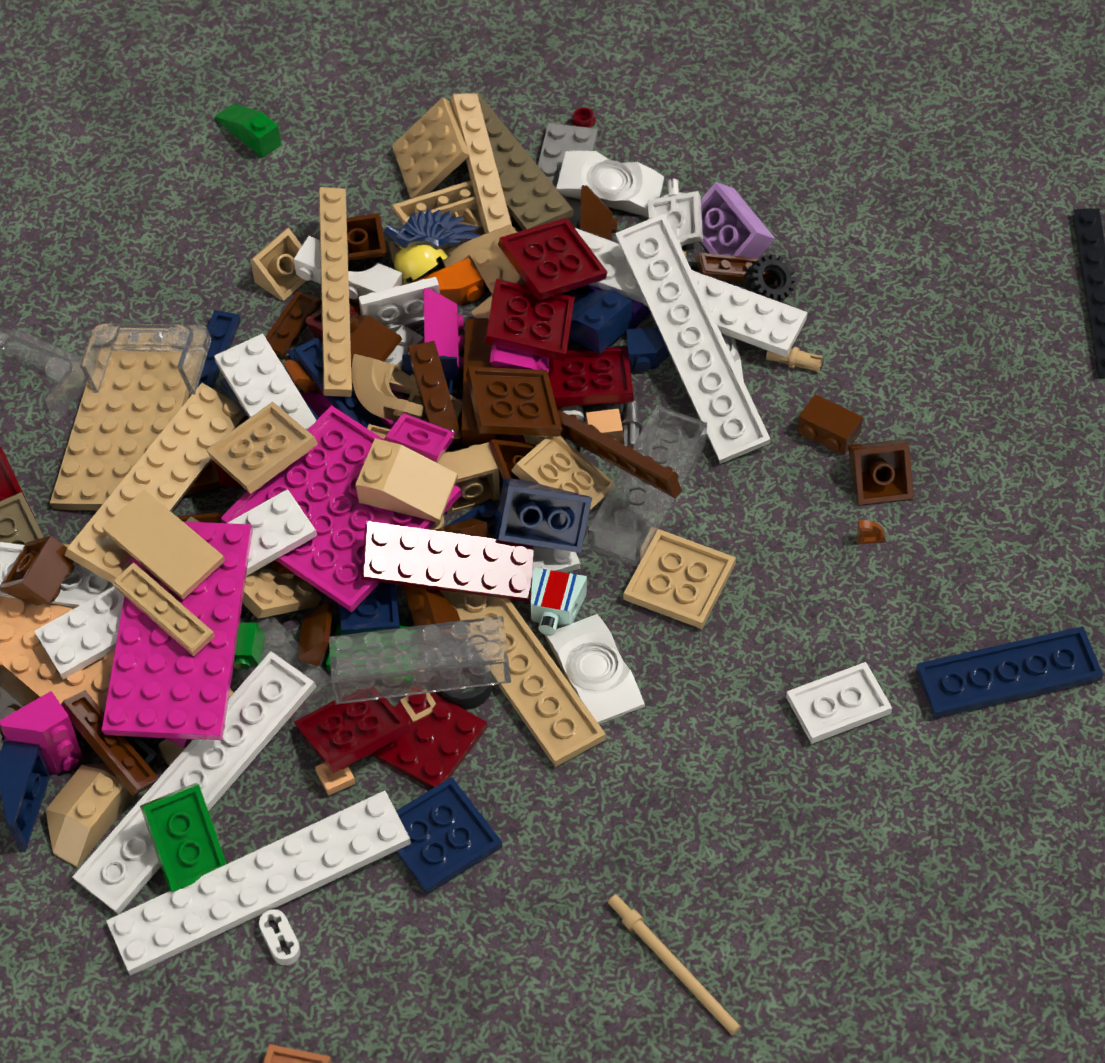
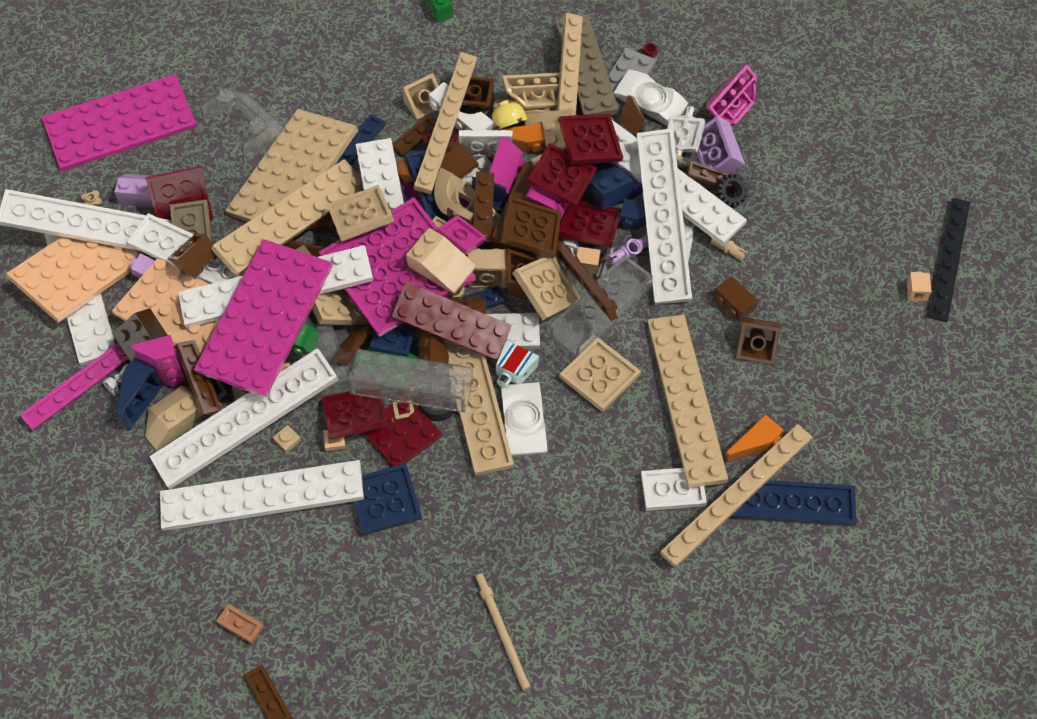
camera: 15 degrees right, 5 degrees up
clear windscreen [80,323,211,395] -> none
tan tile [102,489,225,600] -> none
tan tile [112,562,215,656] -> none
green plate [140,783,226,892] -> none
white beam [259,909,300,965] -> none
dark blue animal [383,209,481,250] -> none
tan plate [392,97,470,199] -> none
dark blue slope [493,478,592,553] -> none
dark orange tile [857,520,886,544] -> none
none -> tan plate [273,425,301,453]
none -> lavender pin [606,234,649,266]
none -> tan plate [647,315,728,488]
none -> tan plate [660,424,812,568]
none -> dark pink wedge [707,64,757,125]
none -> orange slope [724,415,784,462]
none -> light nougat brick [907,272,931,301]

